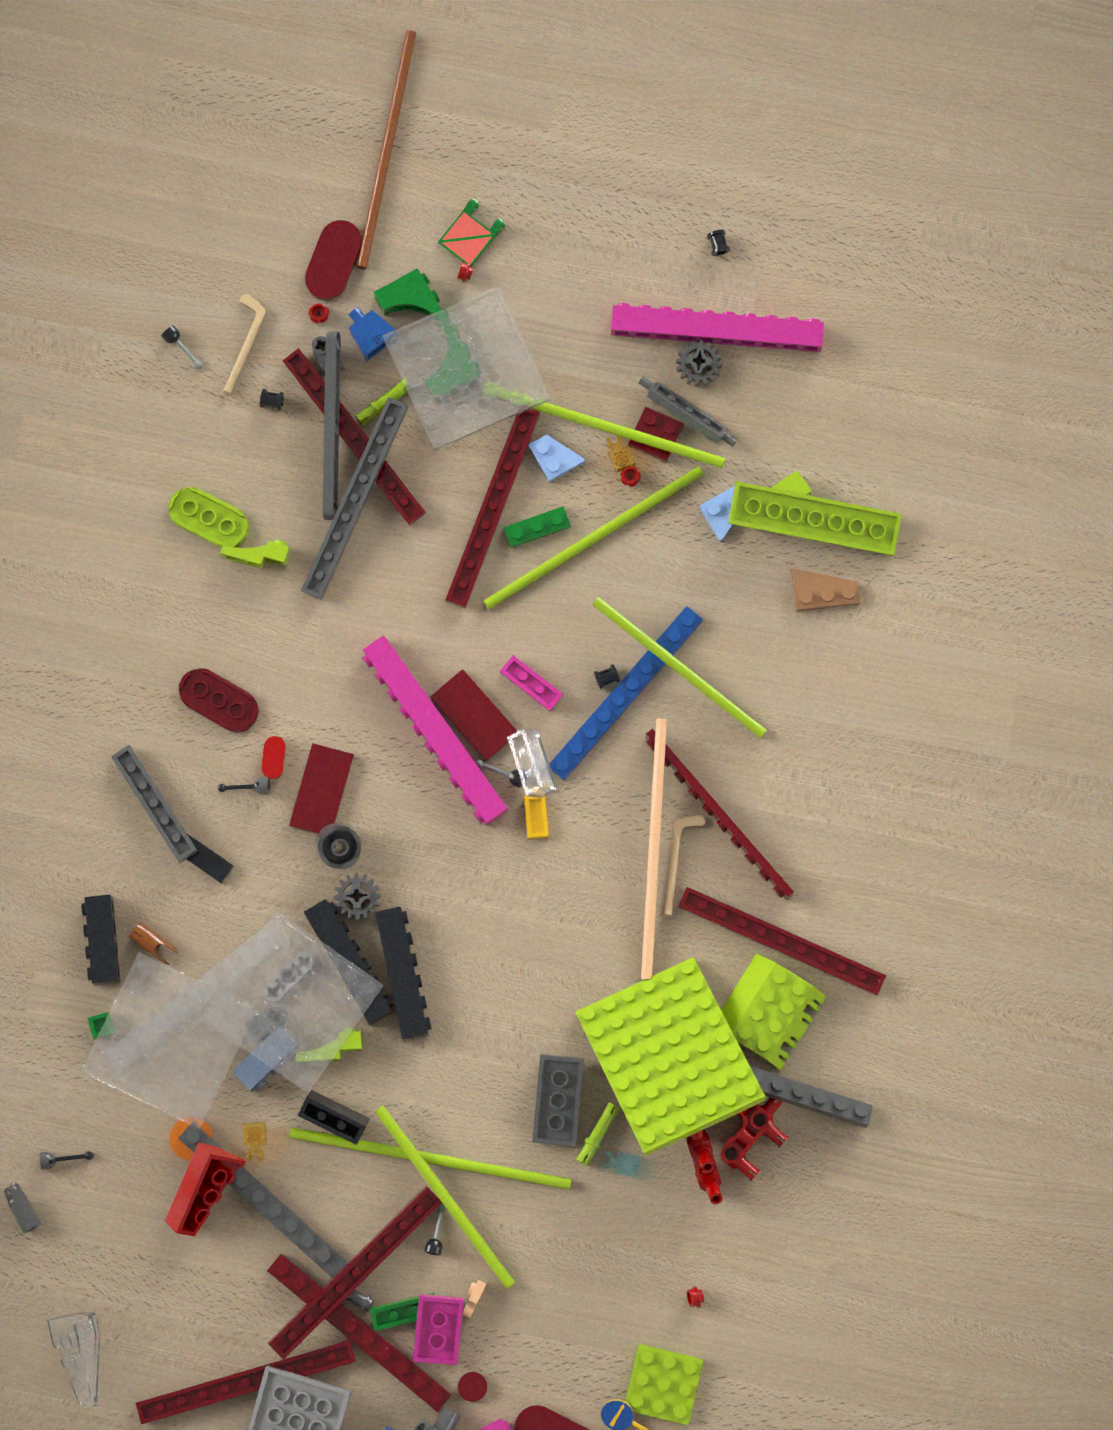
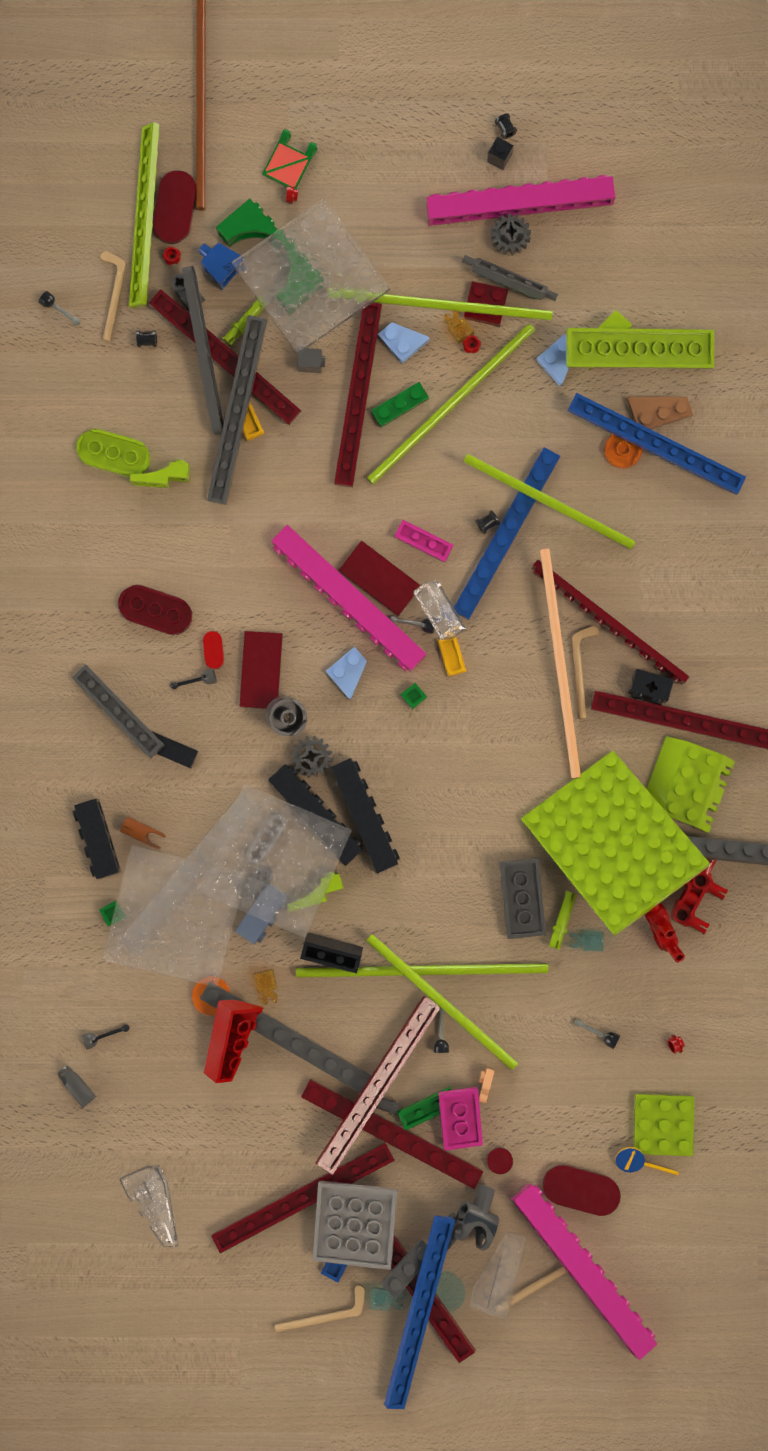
camera: 10 degrees left, 5 degrees up
none -> lime plate [129,122,159,309]
none -> yellow tile [243,402,264,442]
none -> dark grey brick [298,348,326,373]
none -> light blue wing [326,647,367,700]
none -> green plate [400,682,427,710]
none -> black brick [487,137,514,170]
none -> blue plate [567,393,746,495]
none -> hinge [574,1019,620,1049]
none -> orange tile [604,434,642,469]
none -> black brick [628,669,674,705]

